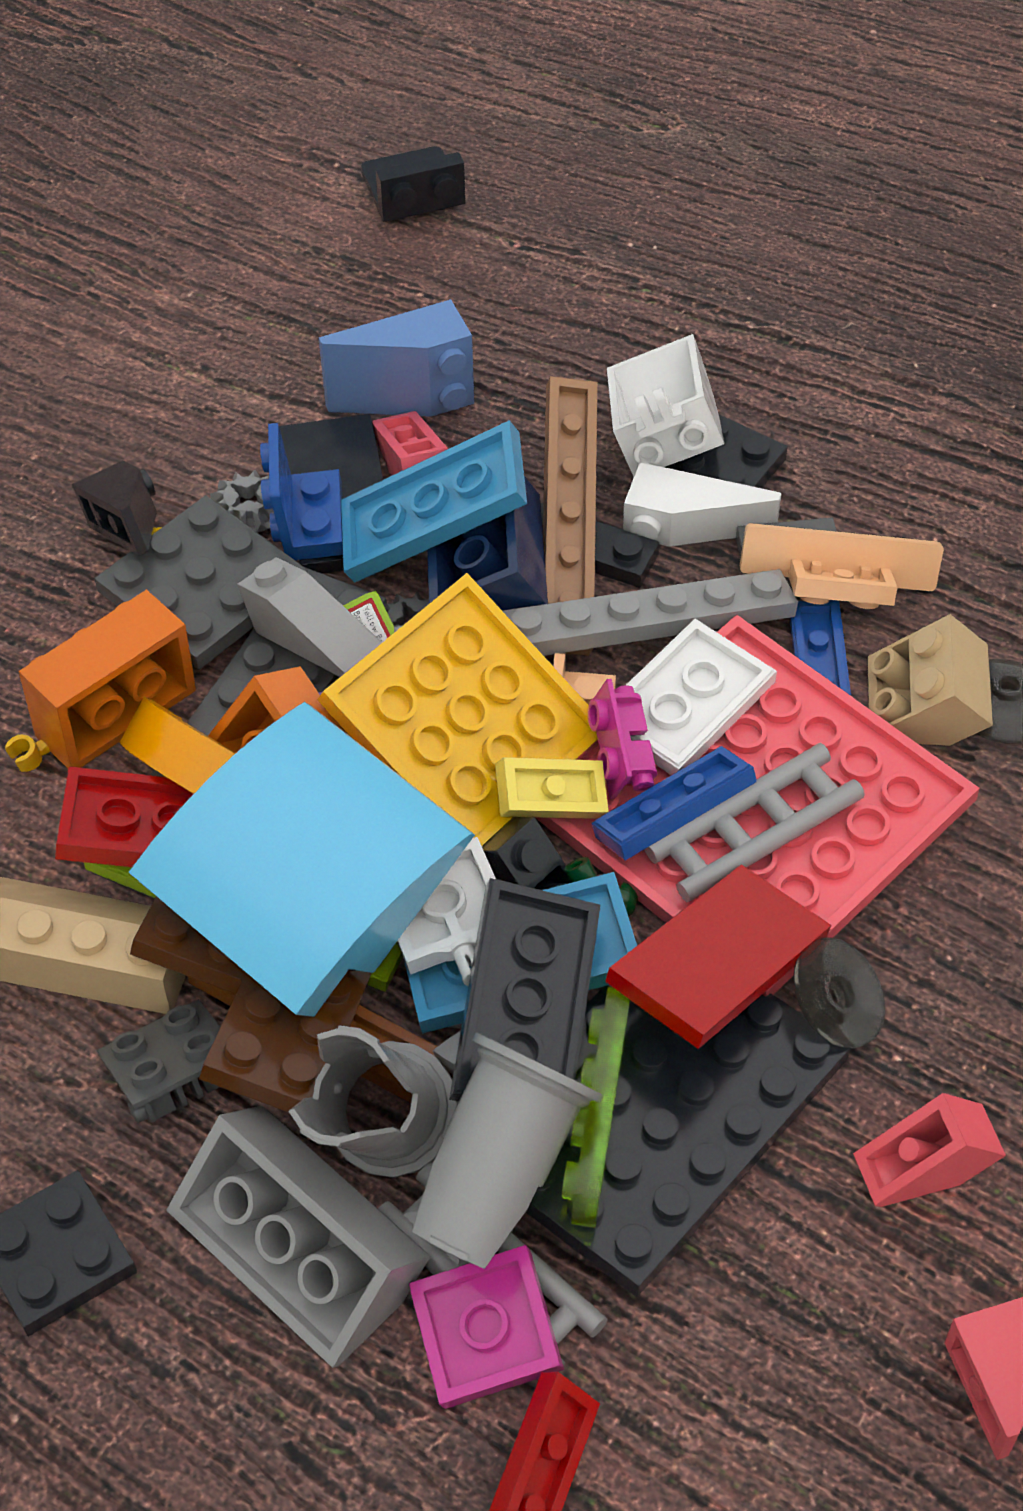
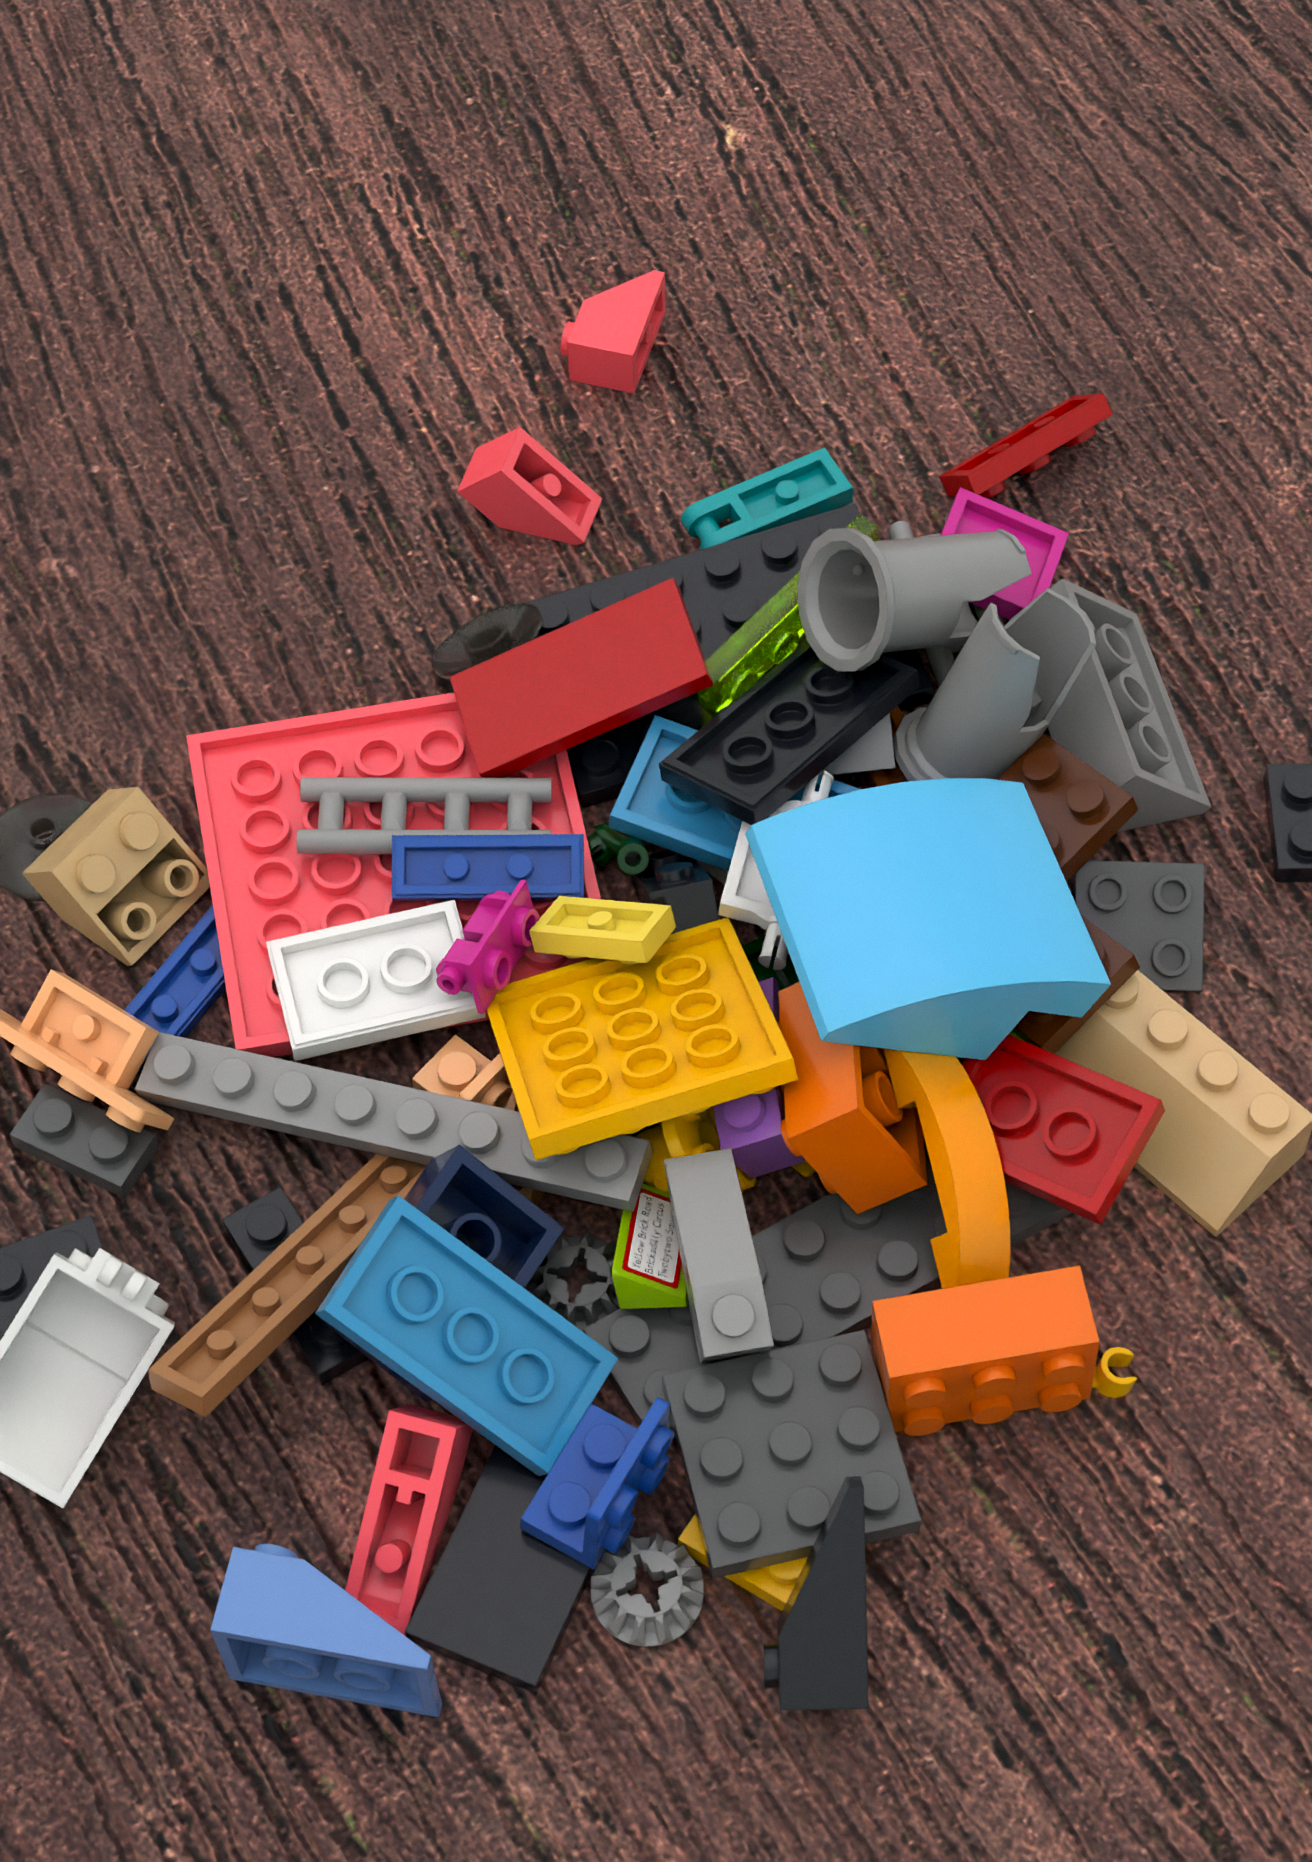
camera: 145 degrees left, 5 degrees up
white slope [623,462,781,547] -> none
none -> teal plate [680,447,853,550]

